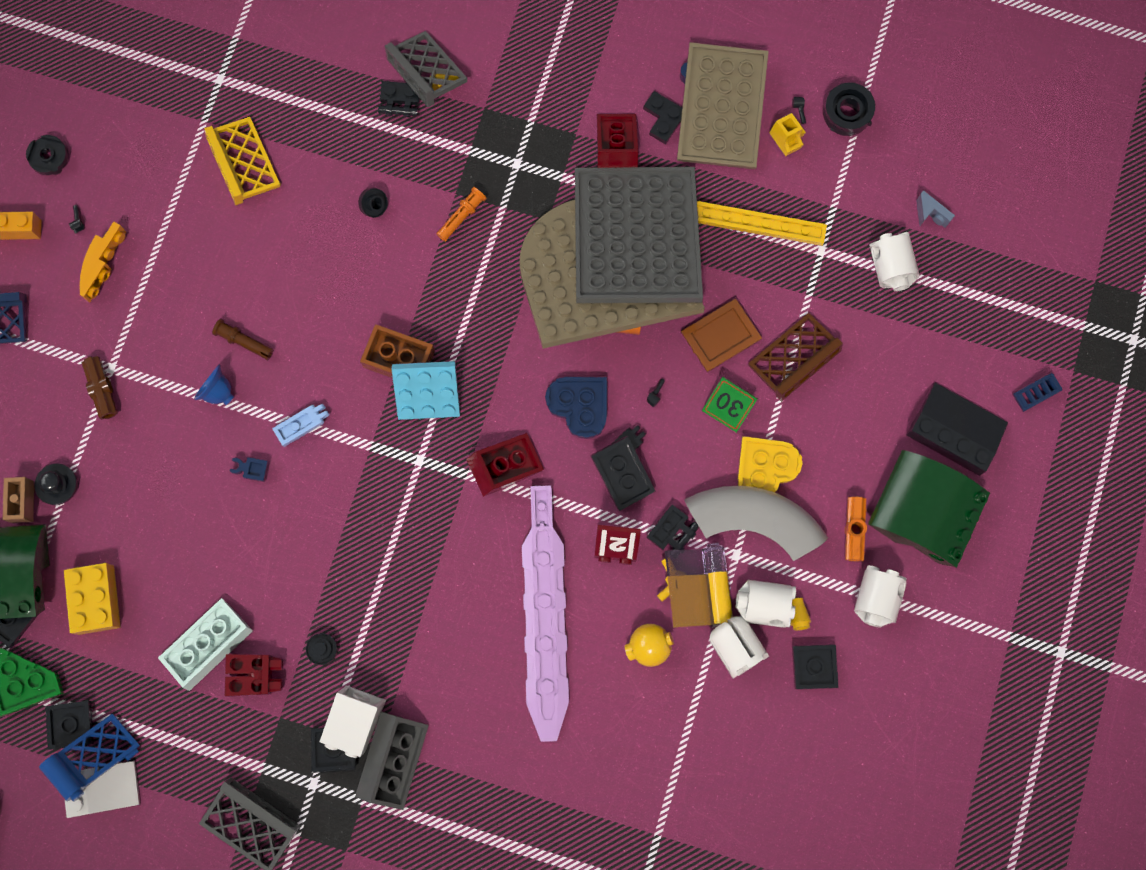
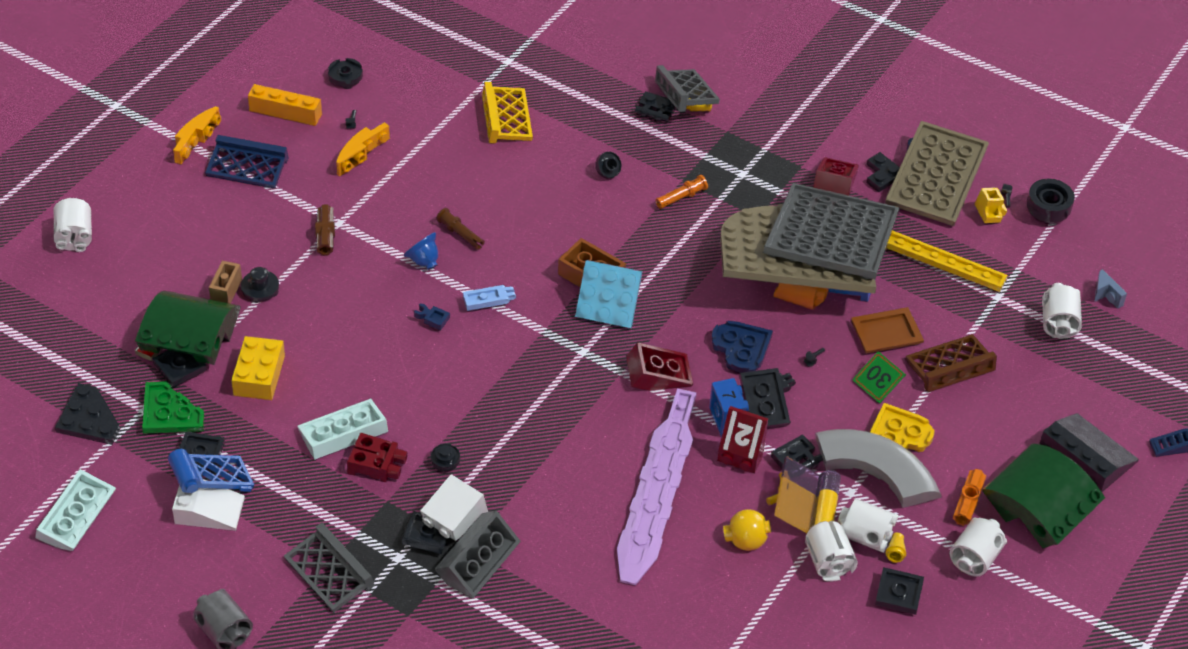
camera: 15 degrees right, 30 degrees down
none -> blue brick [709,378,749,437]

